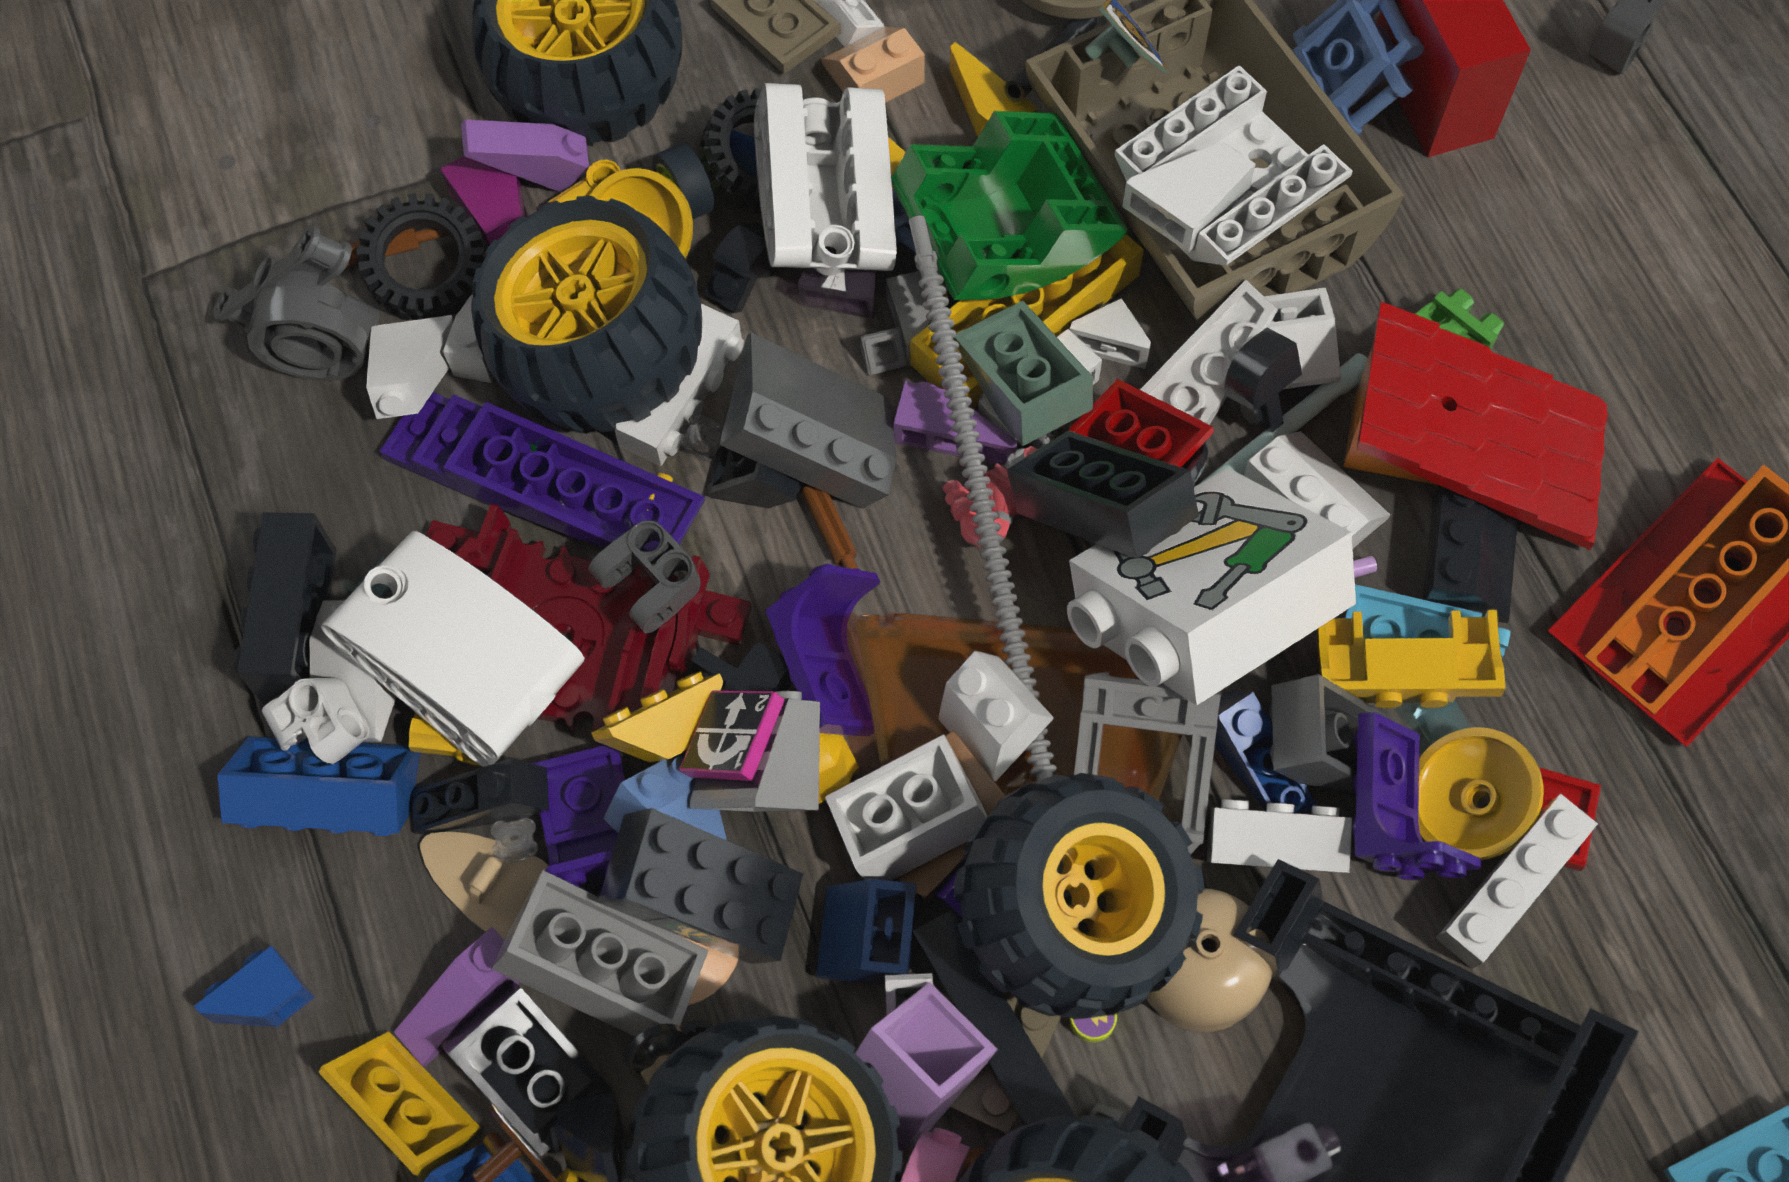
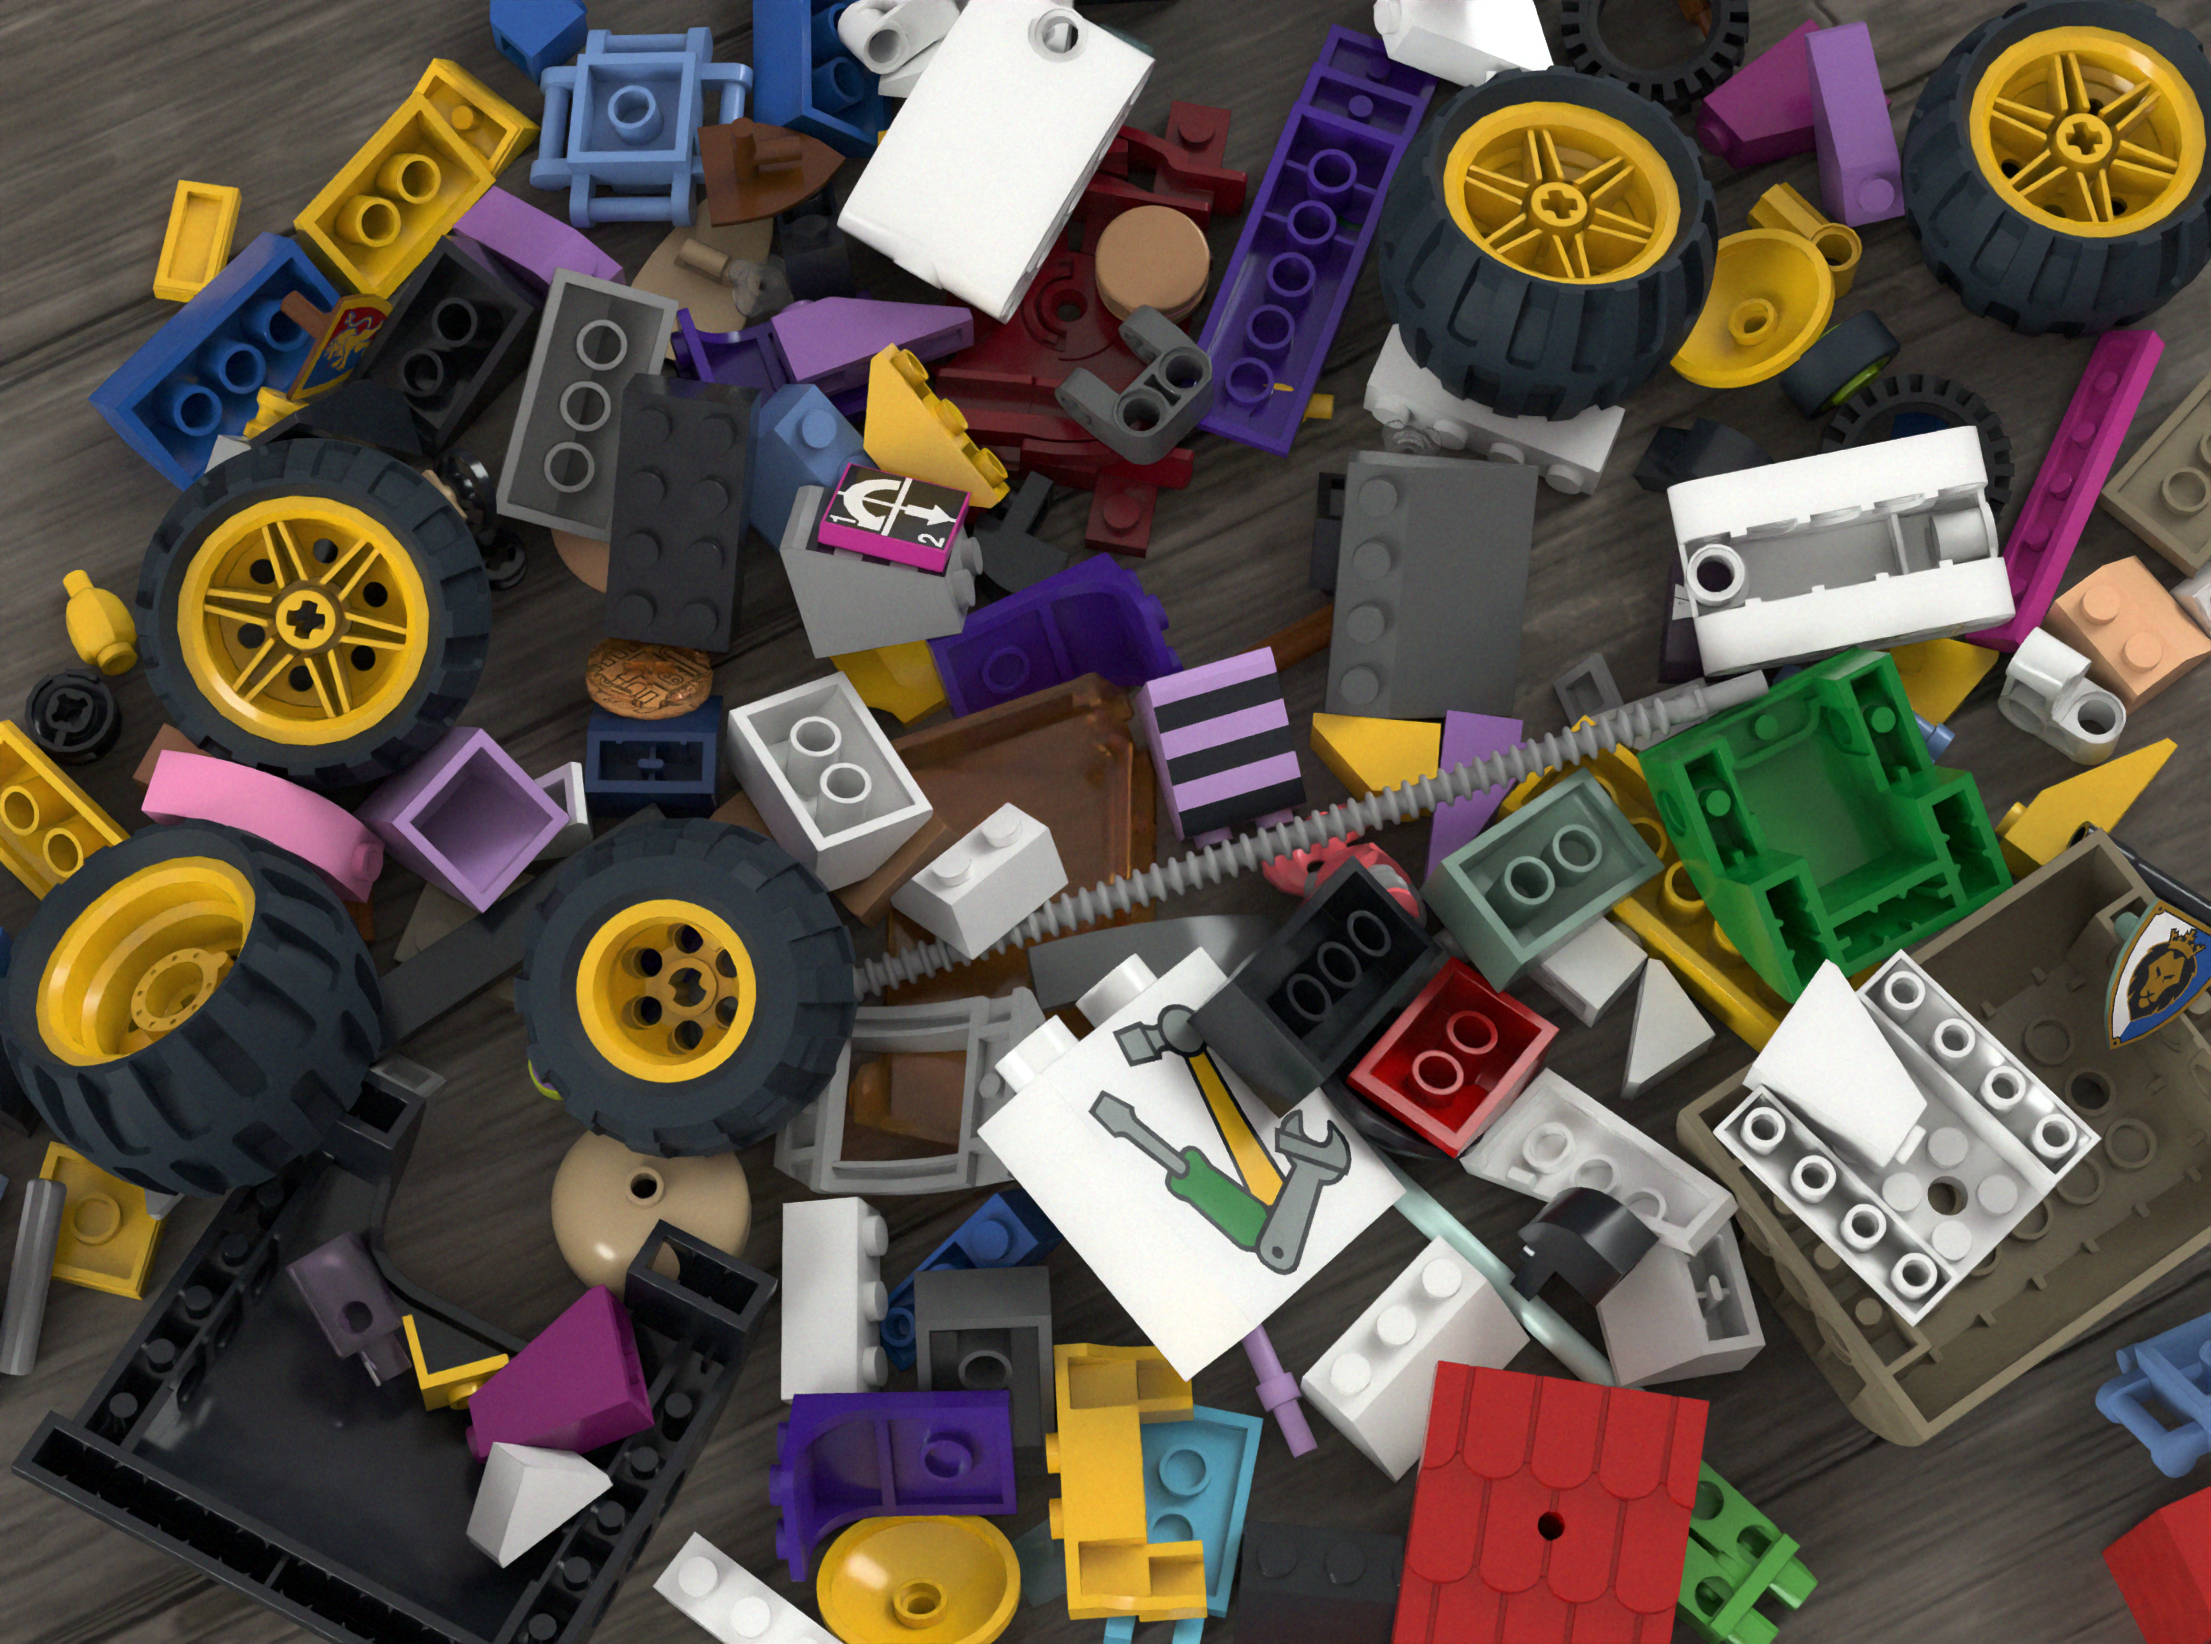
camera: 80 degrees right, 5 degrees up
none -> yellow bracket [402,1314,509,1411]
none -> yellow slope [411,58,541,178]
none -> magenta slope [466,1283,655,1465]
none -> white slope [466,1442,613,1568]
none -> medium blue brick [530,27,753,229]
none -> clear orange tile [585,637,713,721]
none -> reddish brown shield [697,117,846,228]
none -> medium lavender slope [771,297,974,398]
none -> dark grey slope [1025,914,1275,1013]
none -> medium nougat head [1095,205,1210,324]
none -> slope [1134,646,1307,850]
none -> yellow slope [1309,713,1441,822]
none -> dark pink plate [1965,330,2165,653]
none -> white piece [1998,627,2126,765]

